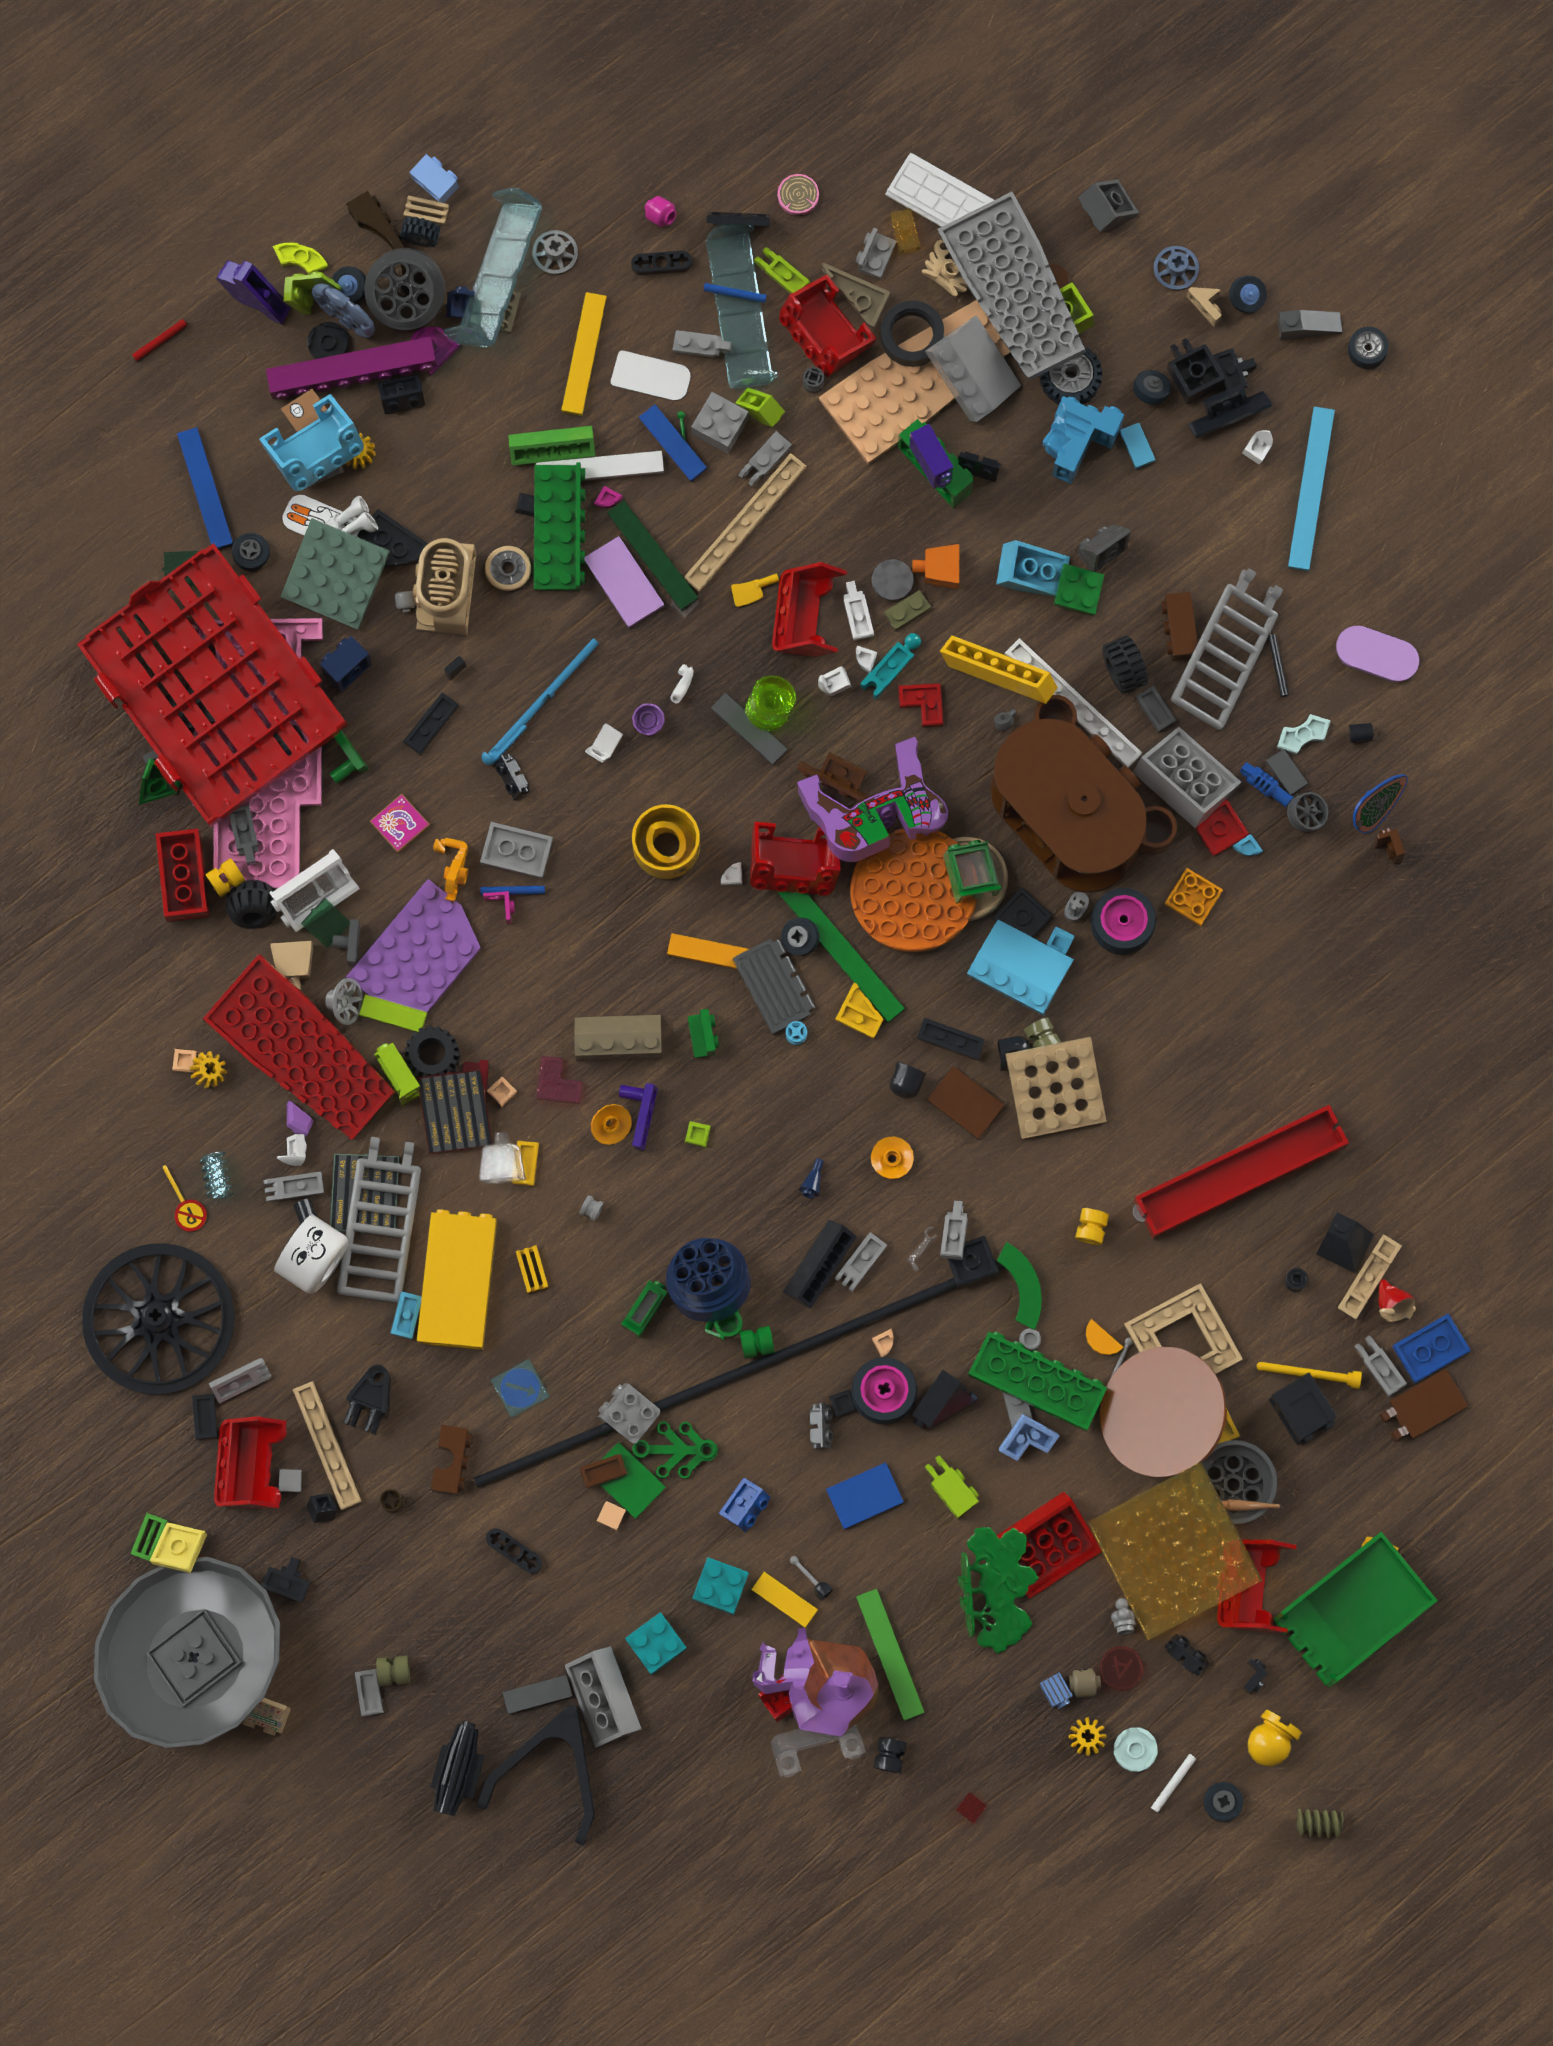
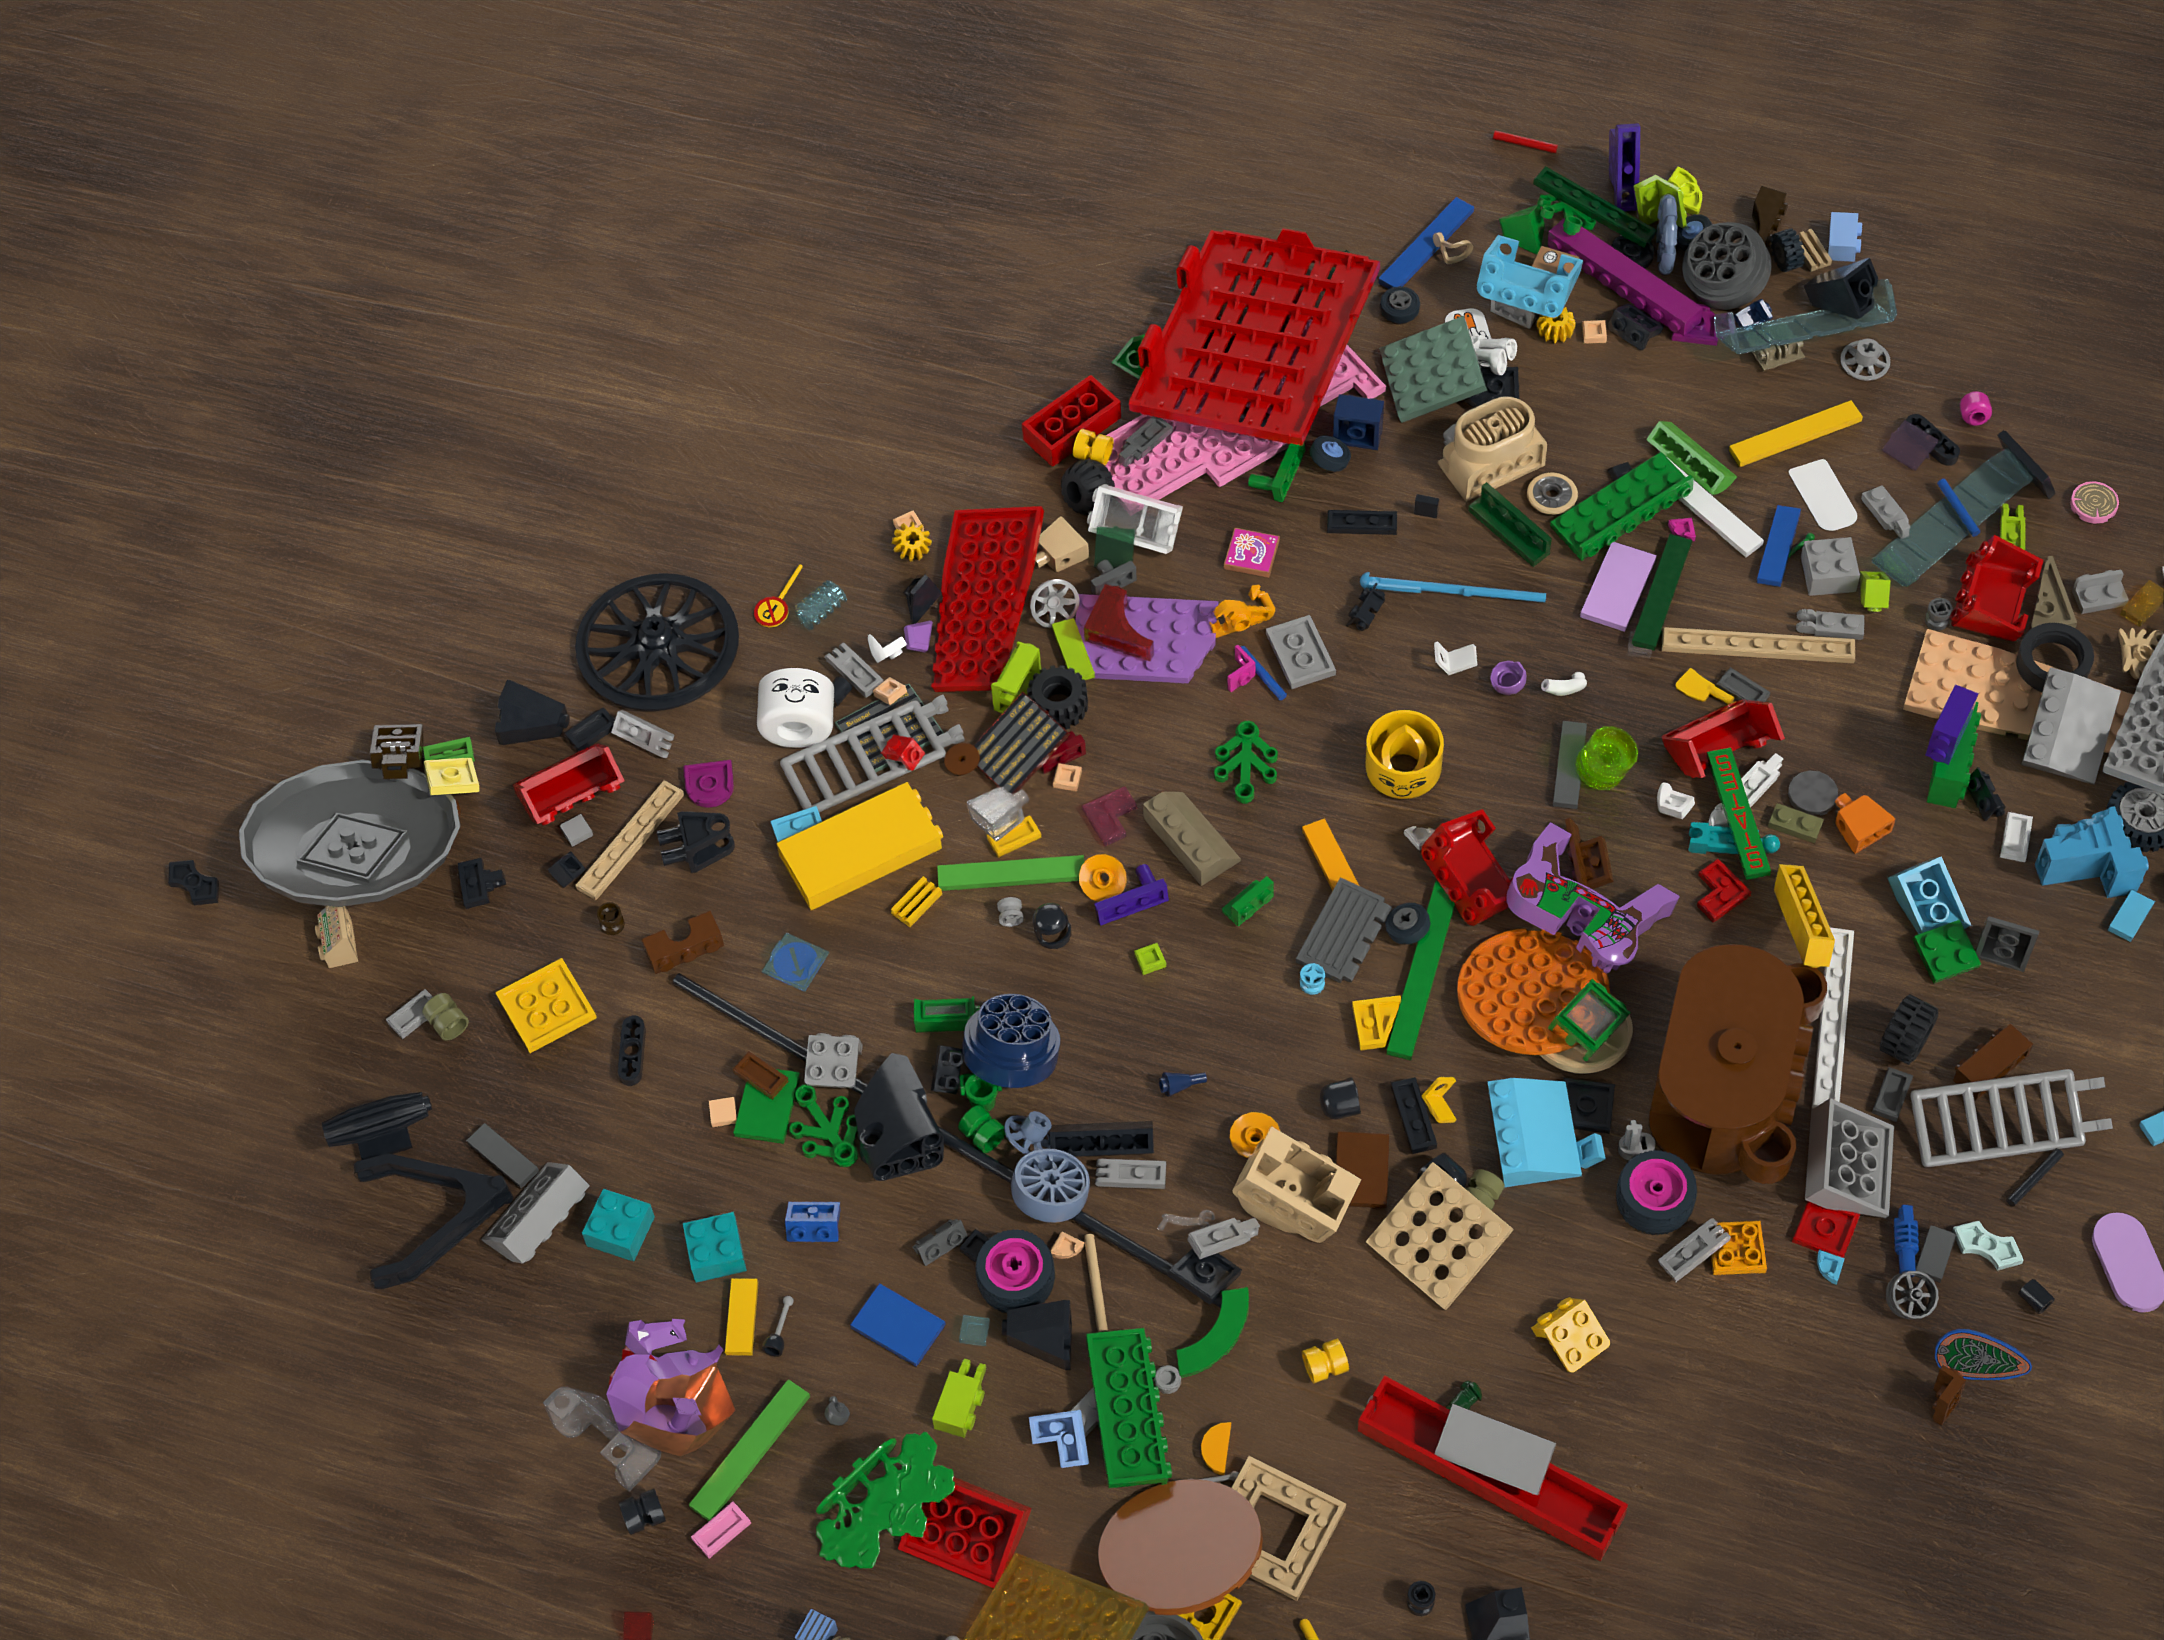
camera: 60 degrees right, 20 degrees down
none -> black tile [168,860,219,906]
none -> dark brown piece [370,724,424,779]
none -> black slope [495,680,570,745]
none -> yellow plate [496,958,597,1053]
none -> magenta tile [684,760,734,808]
none -> bright pink tile [691,1502,751,1559]
none -> dark grey piece [824,1396,850,1426]
none -> black panel [854,1053,944,1181]
none -> light nougat tile [873,677,907,705]
none -> red bracket [881,735,925,771]
none -> black slope [903,574,942,624]
none -> black hips [931,1045,964,1094]
none -> bright green tile [937,855,1084,891]
none -> reddish brown piece [944,743,980,775]
none -> clear light blue tile [959,1315,990,1346]
none -> sand blue wheel [1004,1111,1052,1154]
none -> sand blue piece [1011,1149,1090,1223]
none -> black helmet [1033,903,1072,949]
none -> clear red arch [1084,584,1154,662]
none -> tan piece [1084,1234,1108,1333]
none -> green plant [1214,721,1278,804]
none -> tan brick [1232,1126,1361,1243]
none -> black wheel [1310,435,1351,472]
none -> yellow bracket [1421,1077,1456,1123]
none -> tan piece [1433,232,1473,264]
none -> light grey tile [1435,1404,1557,1495]
none -> dark green arm [1445,1381,1482,1410]
none -> dark green fence [1468,482,1552,567]
none -> green slope [1499,205,1545,255]
none -> yellow bracket [1531,1297,1610,1372]
none -> dark green tile [1533,166,1657,248]
none -> green plant [1537,194,1596,235]
none -> light nougat tile [1582,320,1607,343]
none -> light grey hinge [1658,1218,1731,1282]
none -> green tile [1706,748,1771,880]
none -> dark grey tile [1716,667,1770,702]
none -> black slope [1804,258,1878,319]
none -> clear purple piece [1882,420,1938,471]
none -> white tile [2000,812,2033,862]

